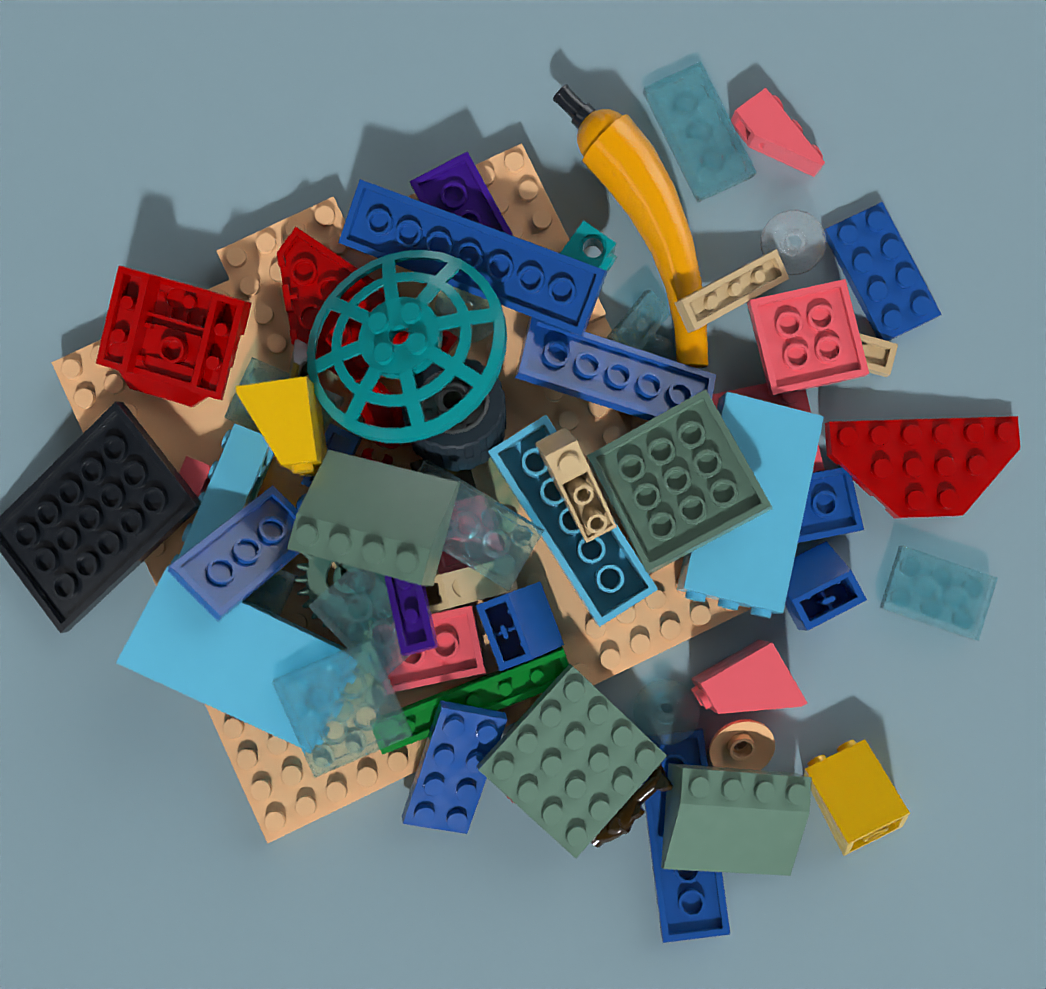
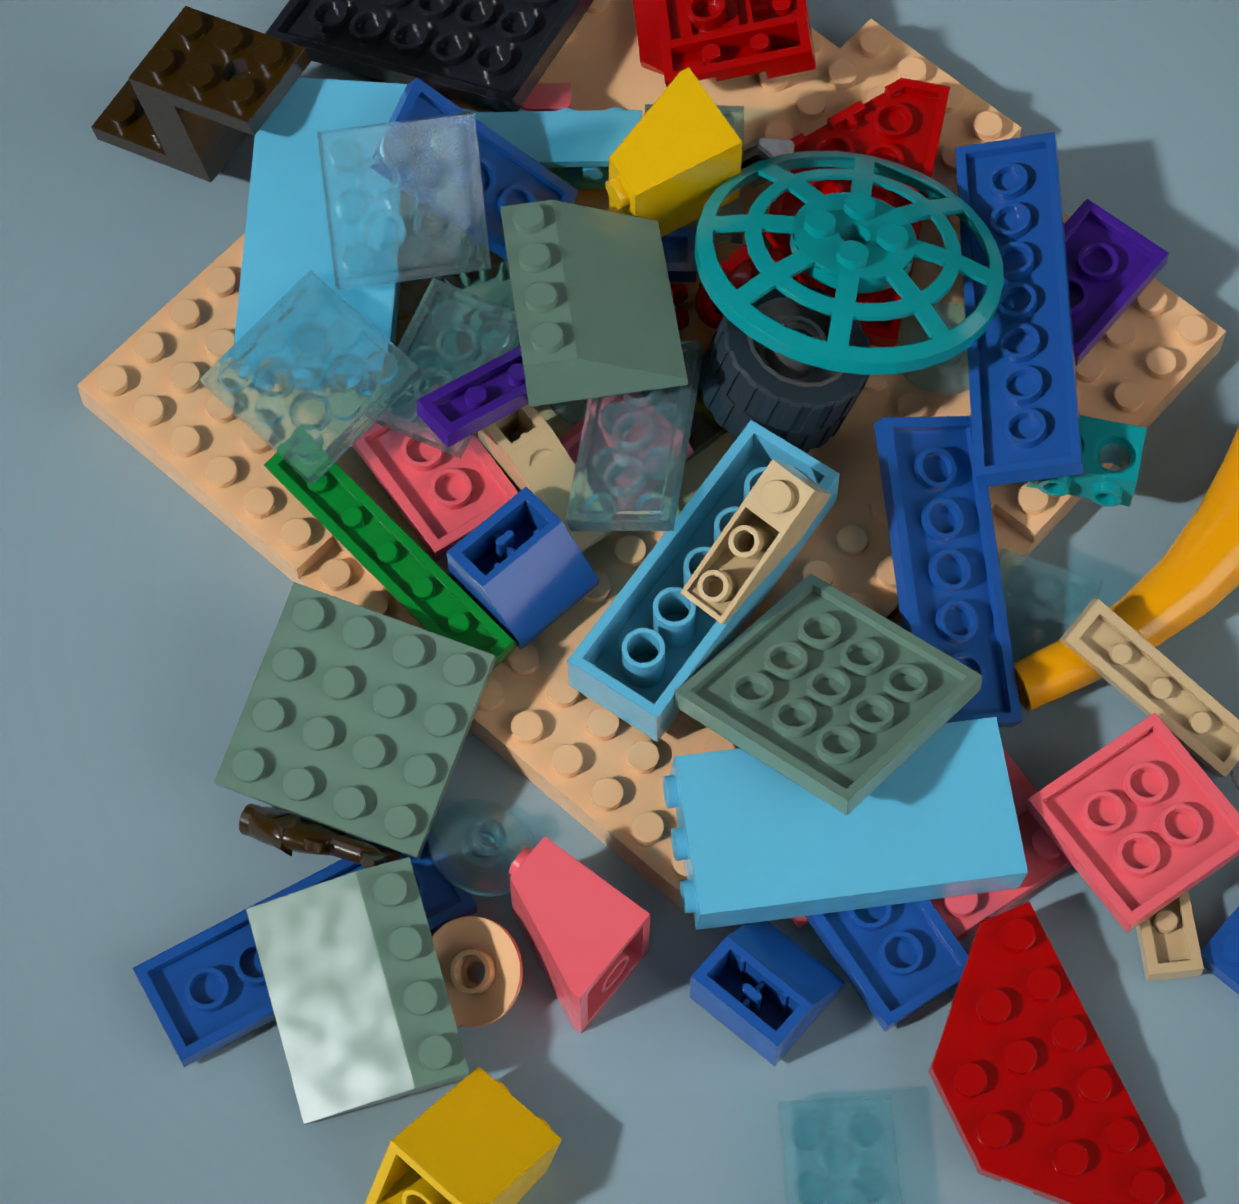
camera: 65 degrees right, 20 degrees down
blue plate [402,700,508,834] -> none
none -> dark brown bracket [91,6,311,183]
none -> clear light blue plate [317,112,491,291]

